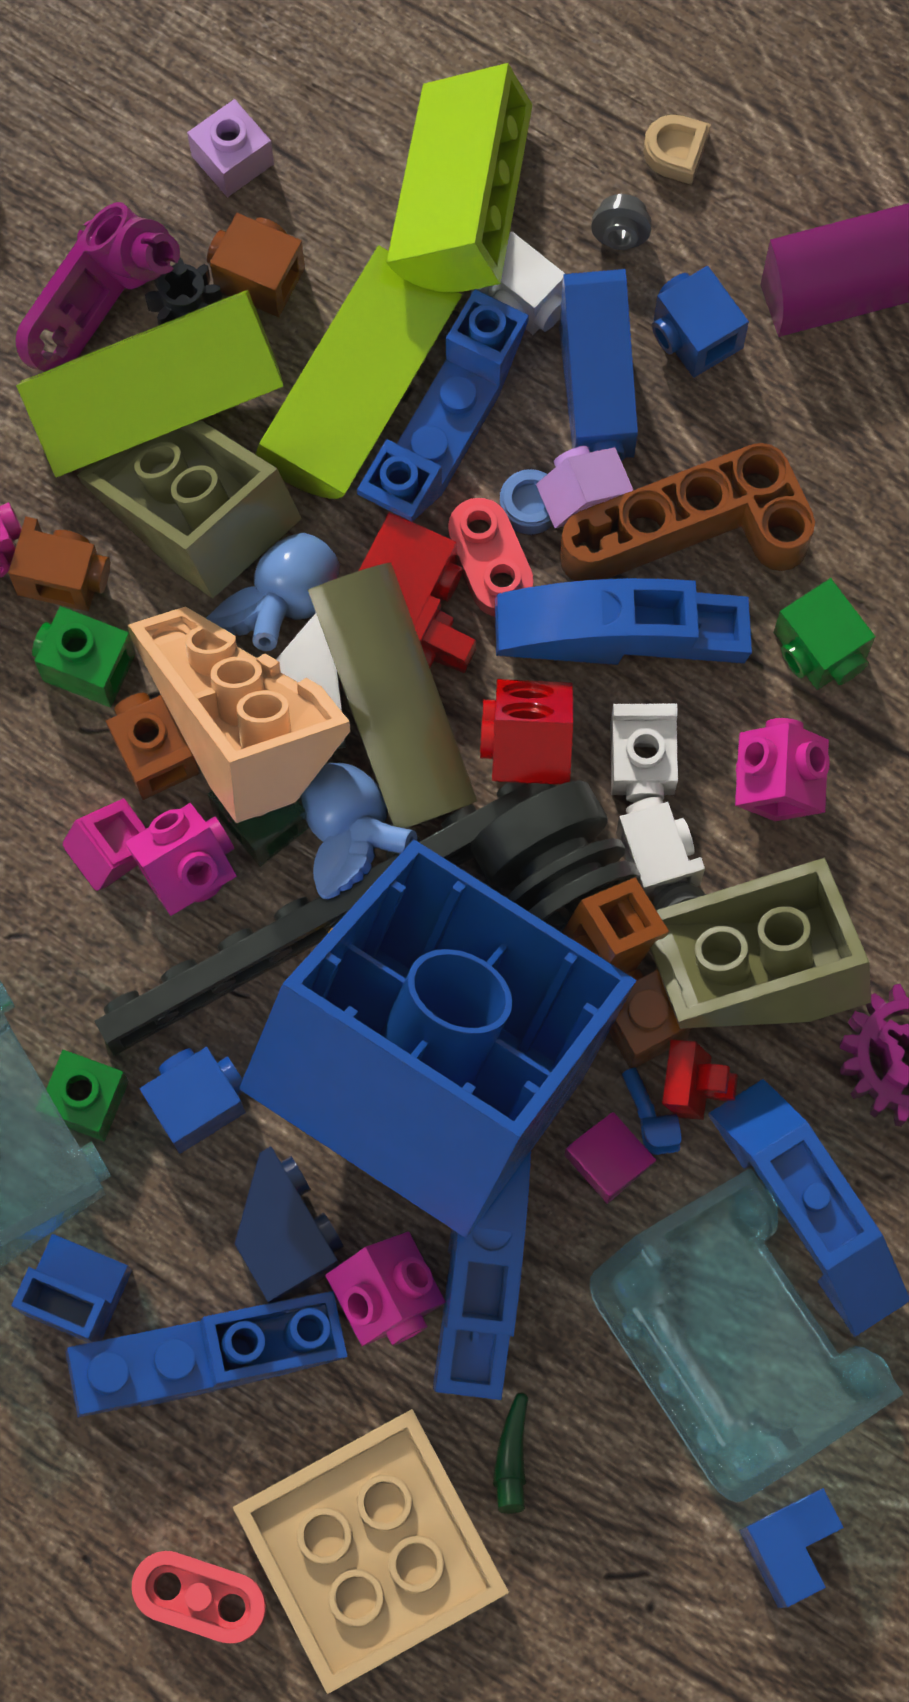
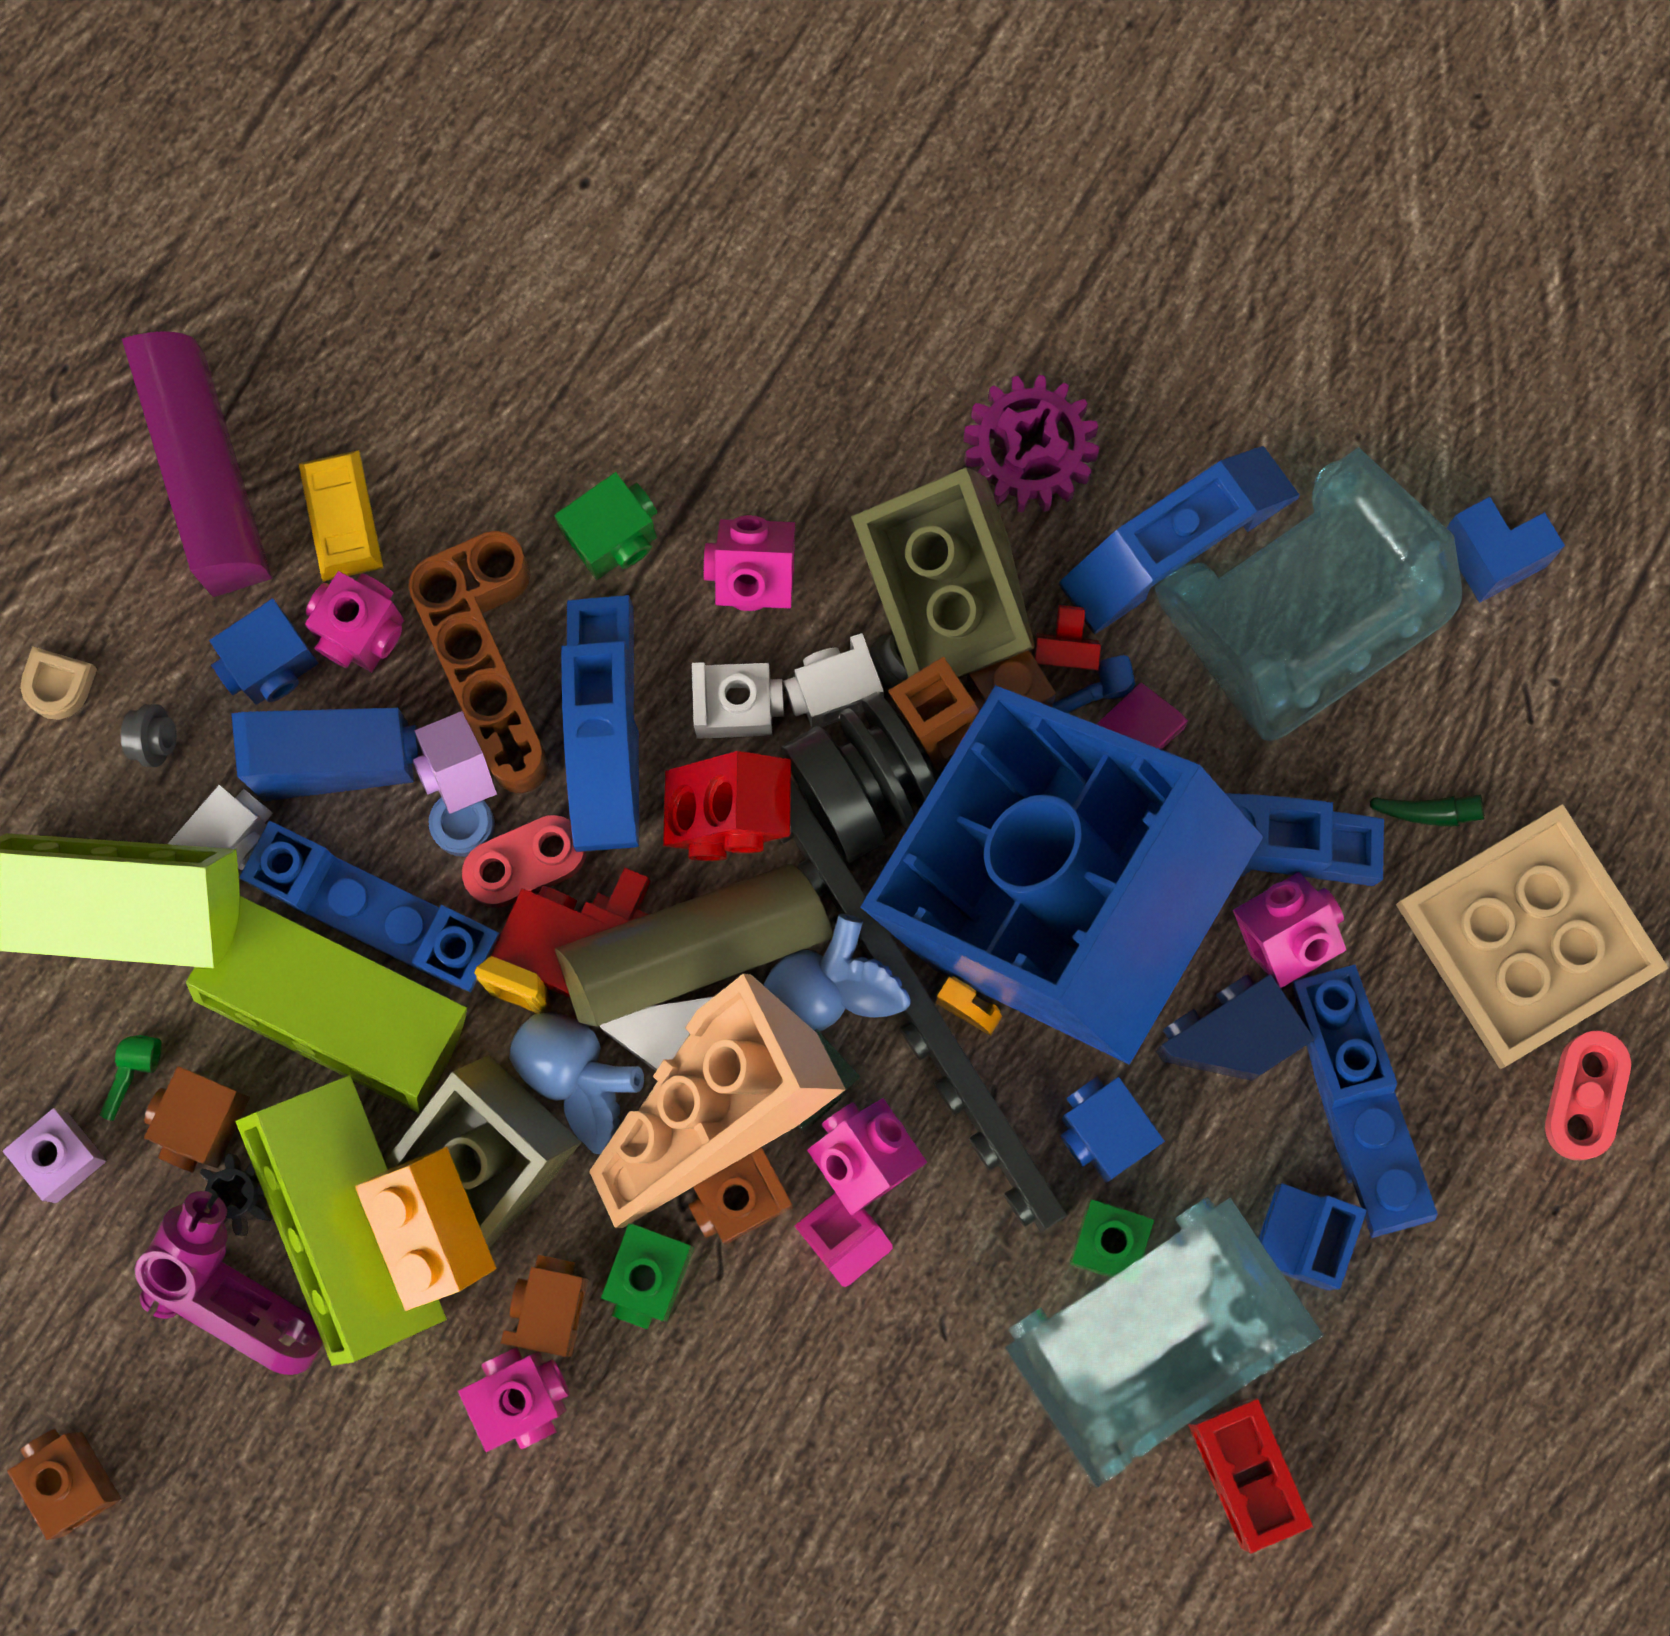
camera: 90 degrees left, 5 degrees up
none -> green hand [99,1035,162,1121]
none -> yellow tile [298,450,384,582]
none -> dark pink brick [305,571,404,673]
none -> light orange brick [355,1147,497,1311]
none -> yellow tile [474,956,551,1013]

